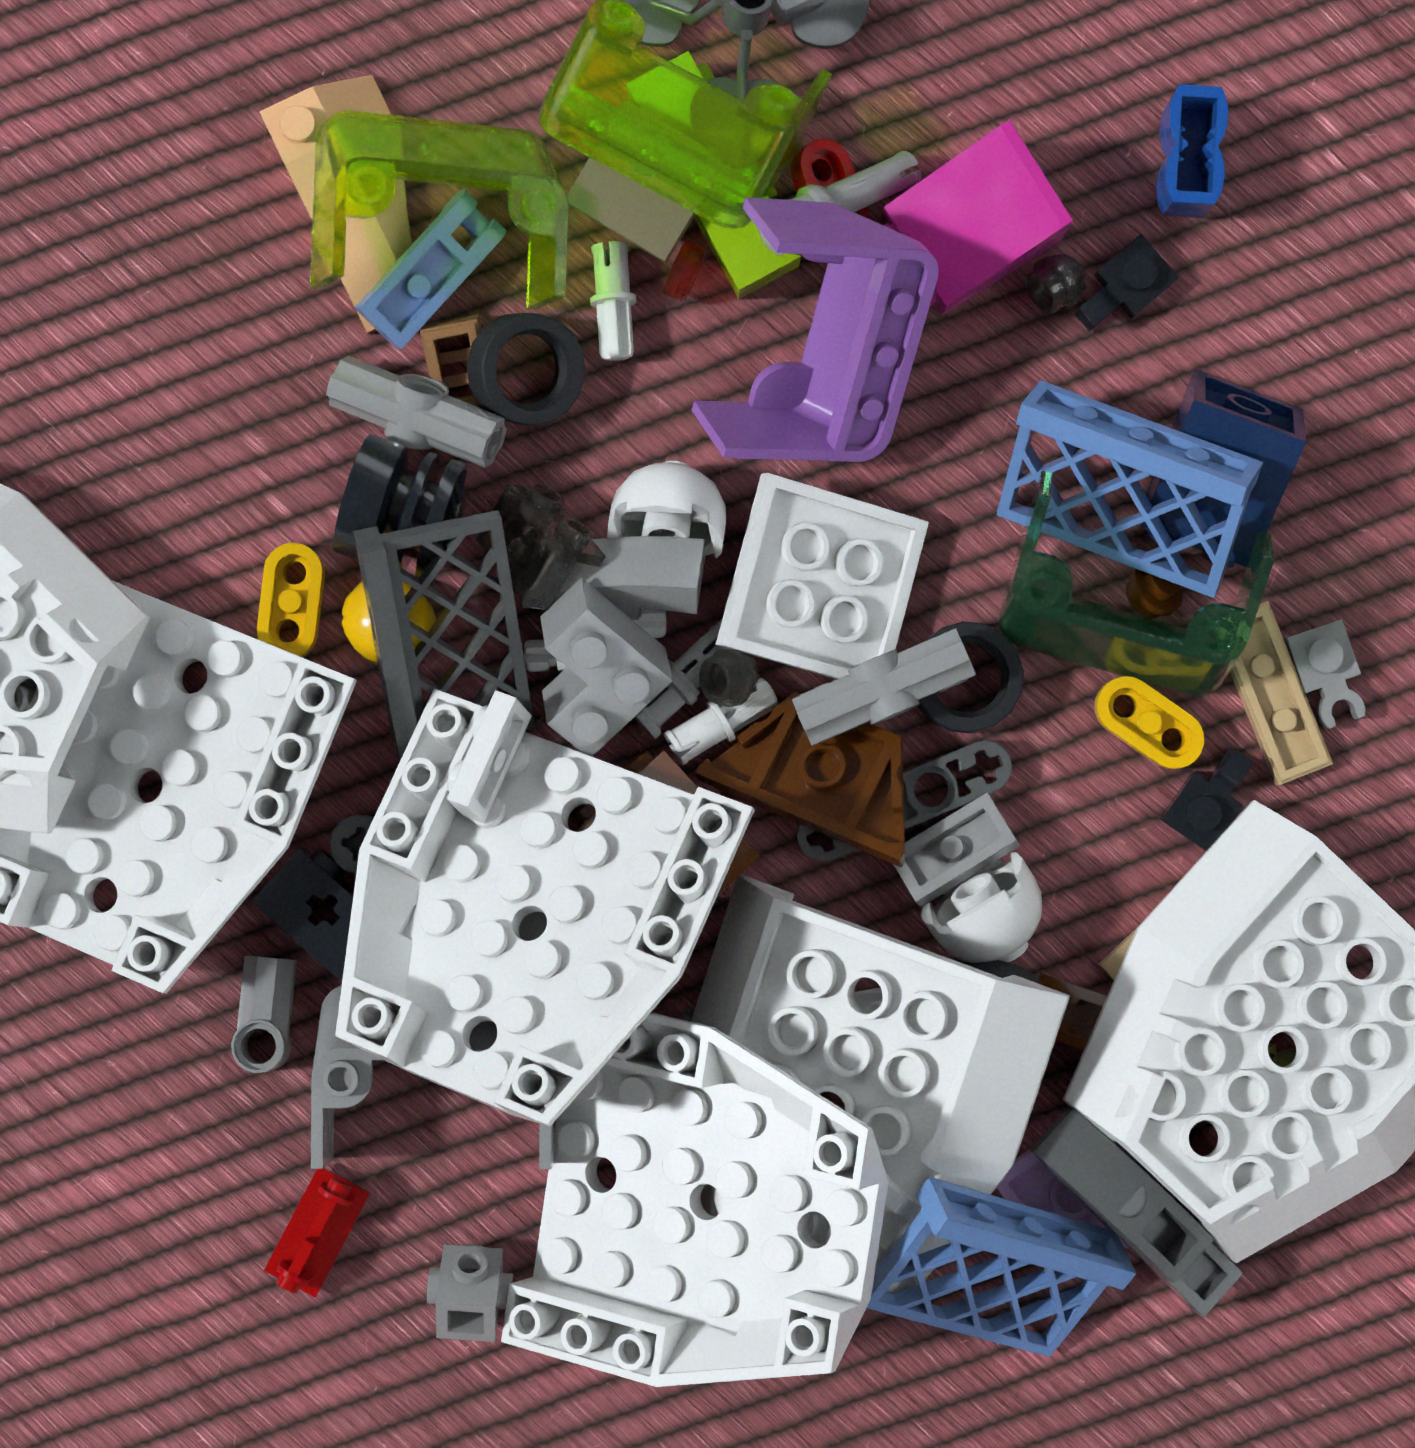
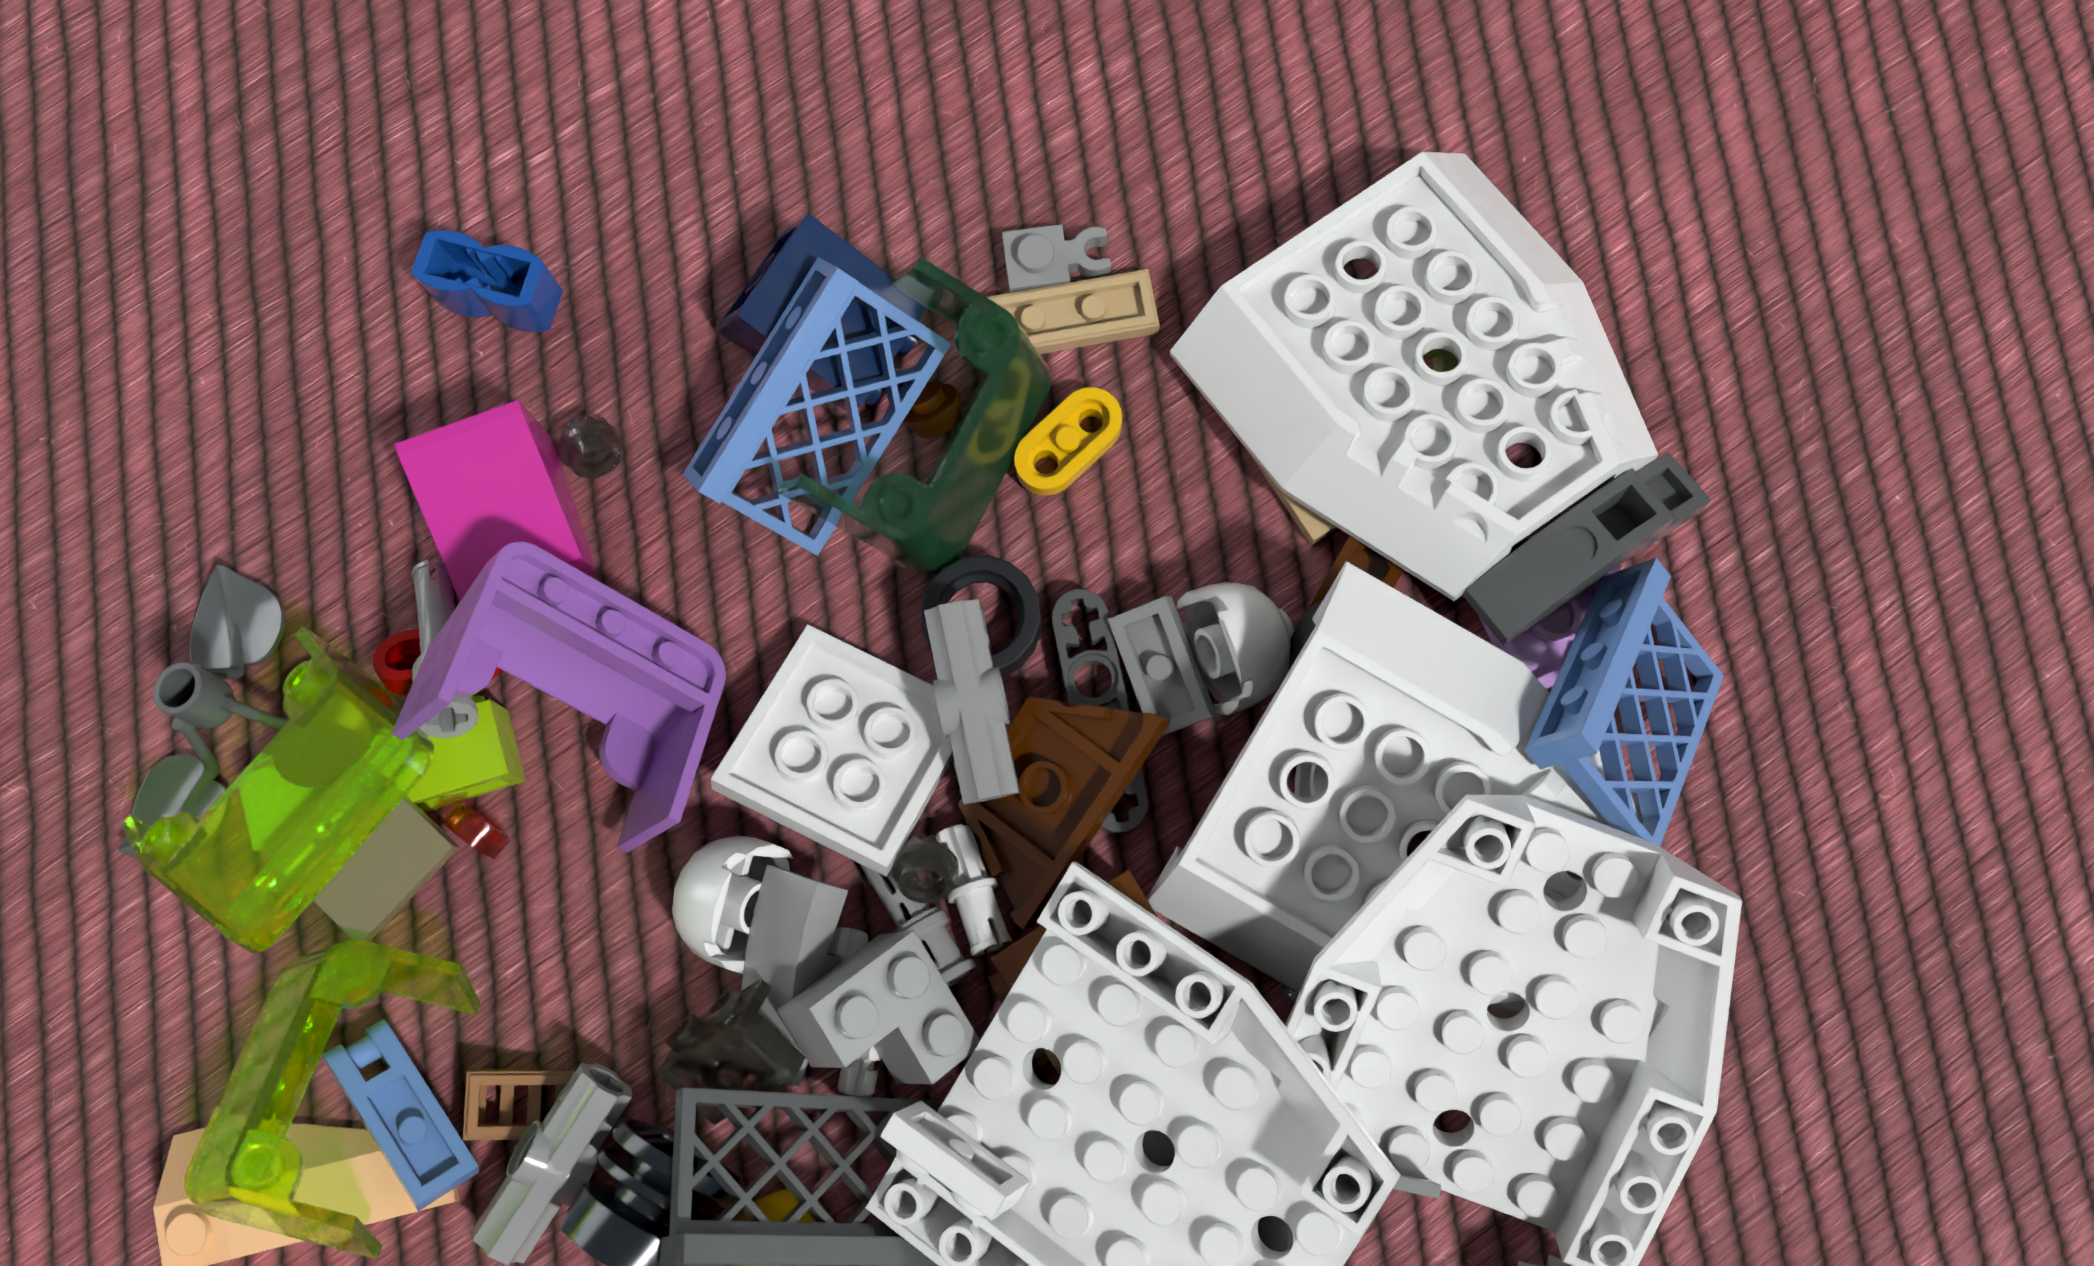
camera: 70 degrees left, 10 degrees down
black tyre [466,312,585,426] -> none
axle [590,241,636,361] -> none
black plate [1074,234,1179,332] -> none
black plate [1159,748,1254,851] -> none

